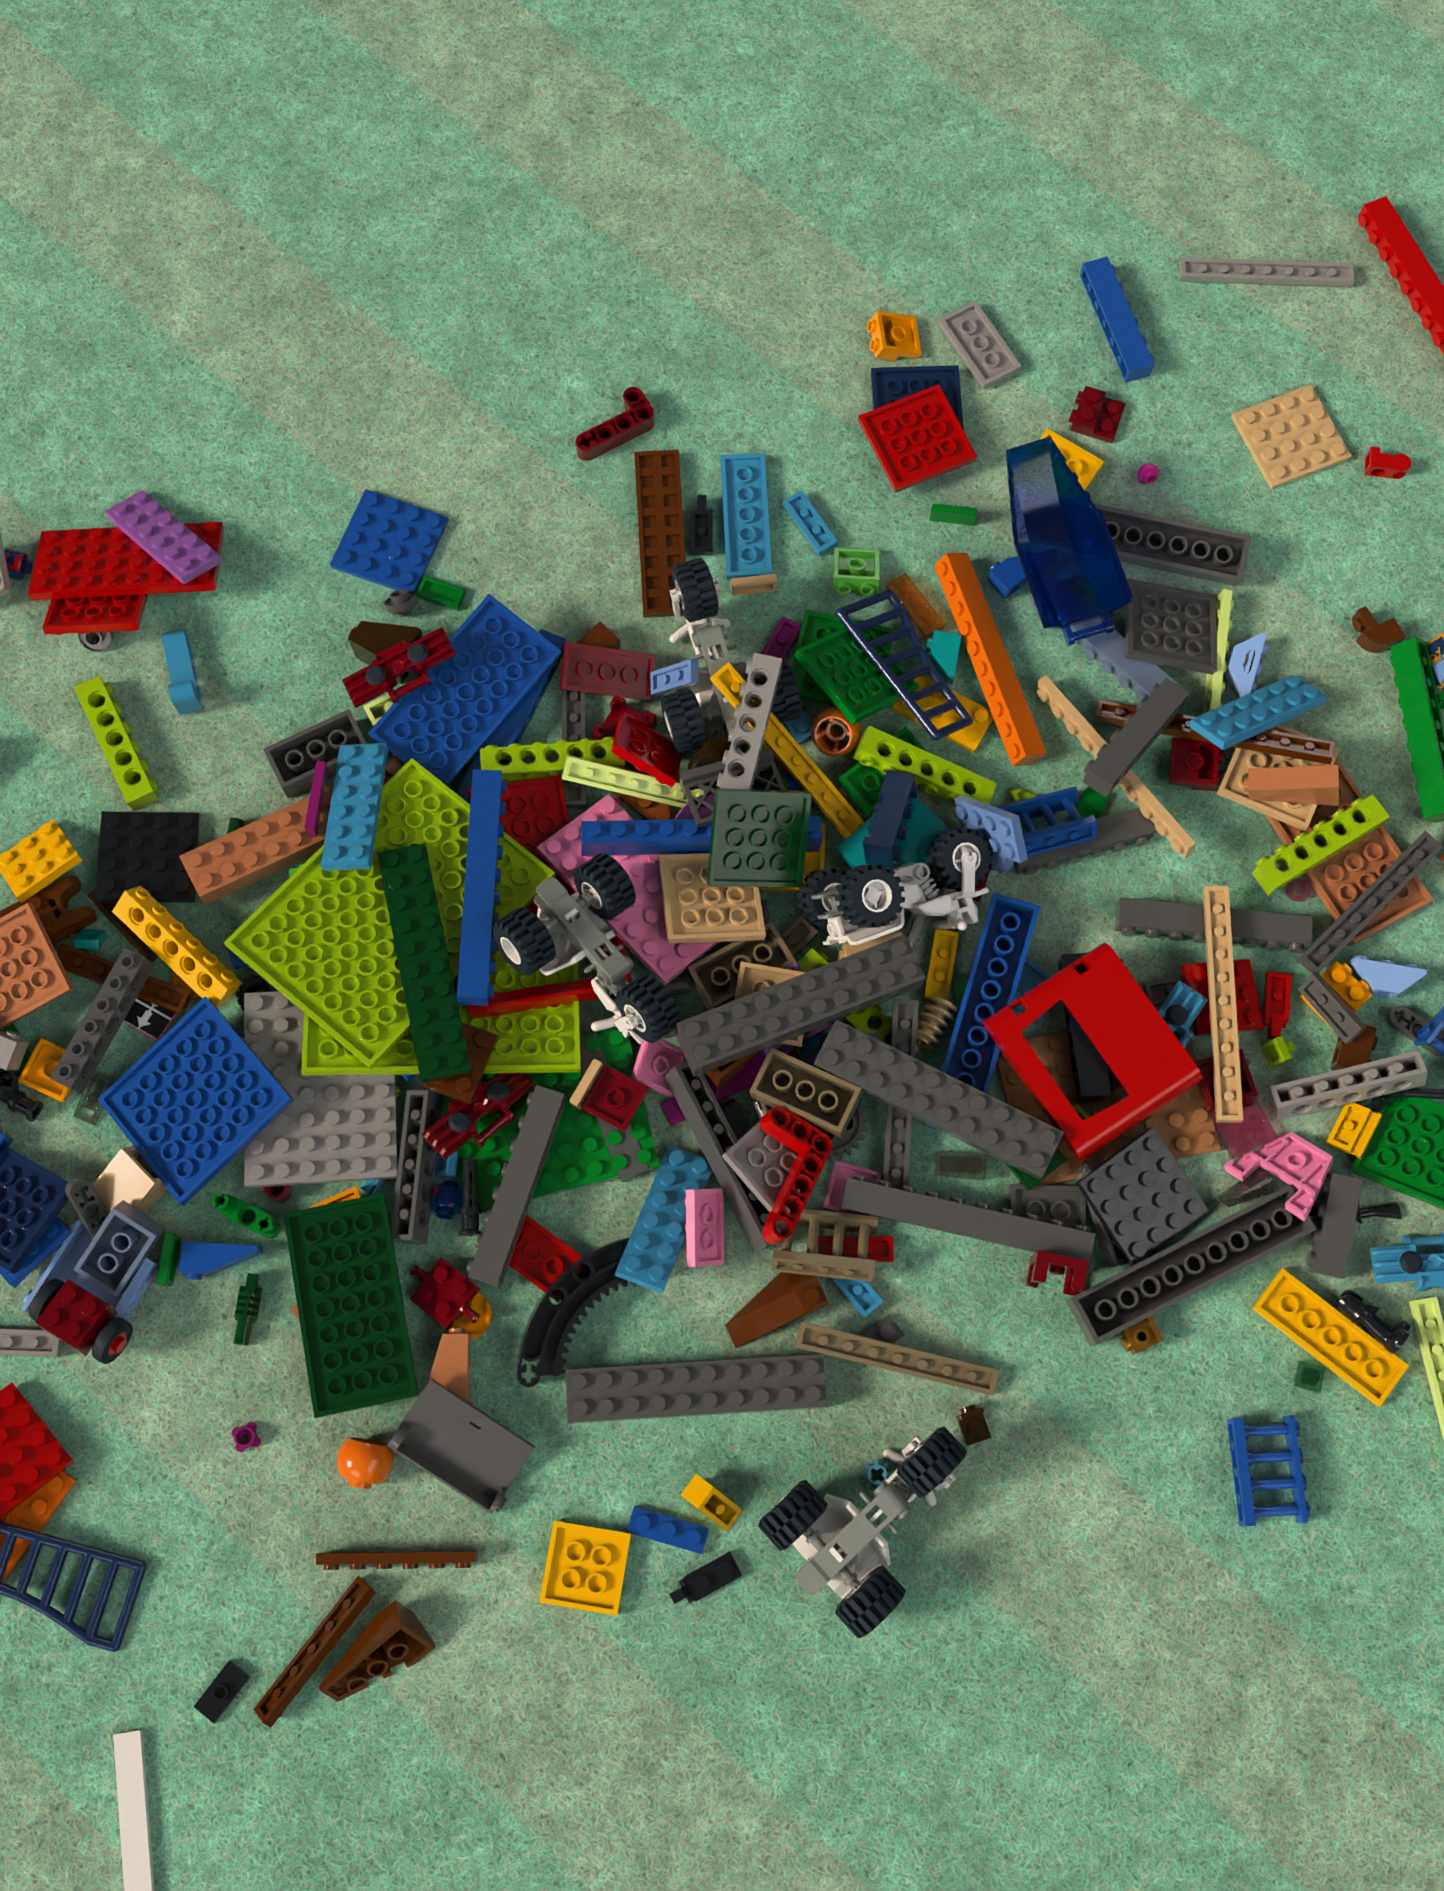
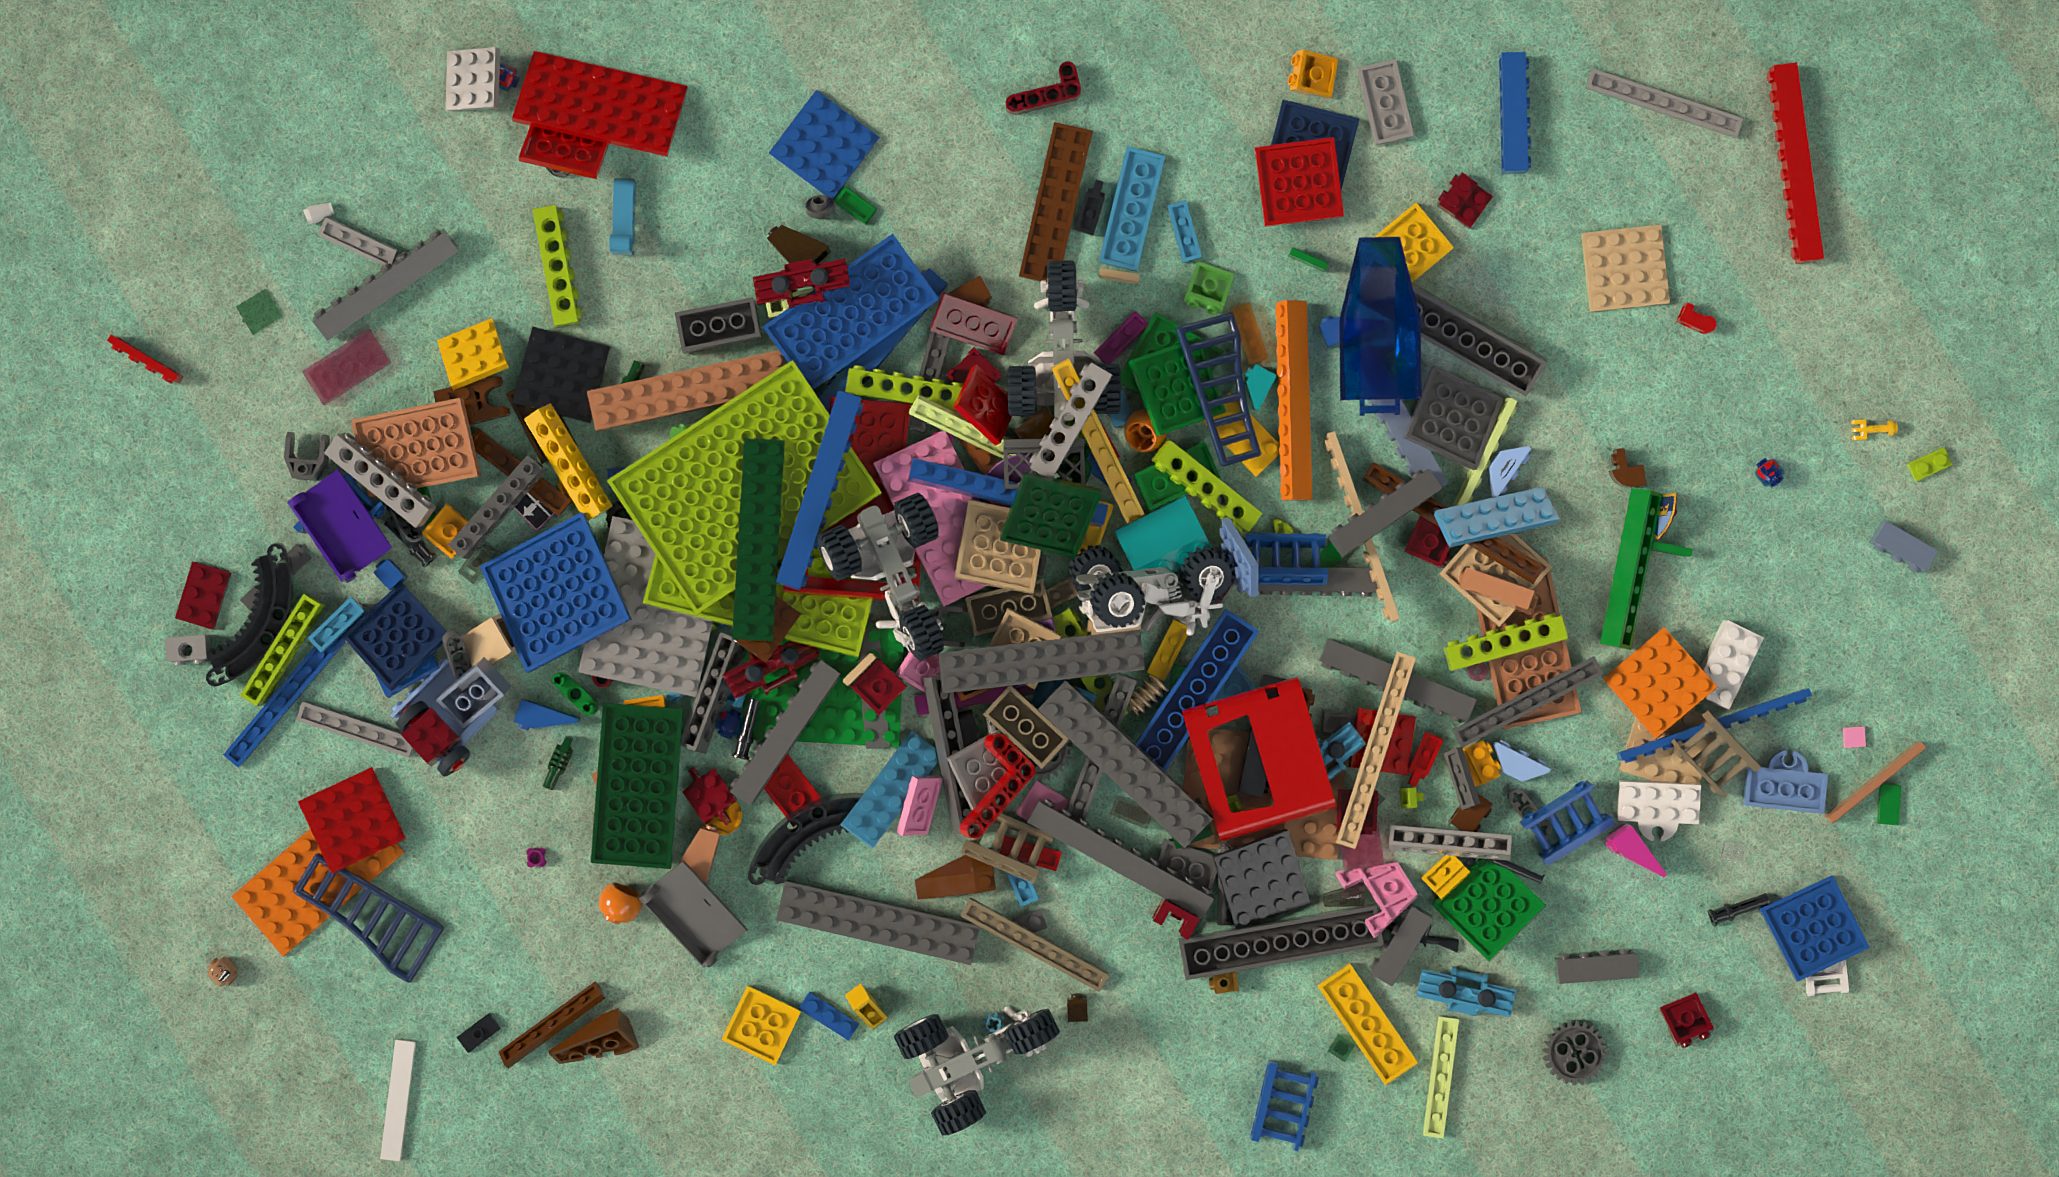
camera: 25 degrees right, 15 degrees up
teal plate [74,929,107,951] -> none
medium lavender plate [105,490,222,584] -> none
green tile [157,1233,181,1287] -> none
magenta tile [305,761,328,837] -> none
reddish brown plate [316,1551,478,1570] -> none
dark azure plate [321,743,389,871] -> none
medium blue plate [650,659,700,696] -> none
black hinge [669,1551,742,1604] -> none
dark blue wedge [863,770,919,869] -> none
dark pink plate [1137,463,1160,484] -> none
black piece [1338,1290,1411,1354] -> none

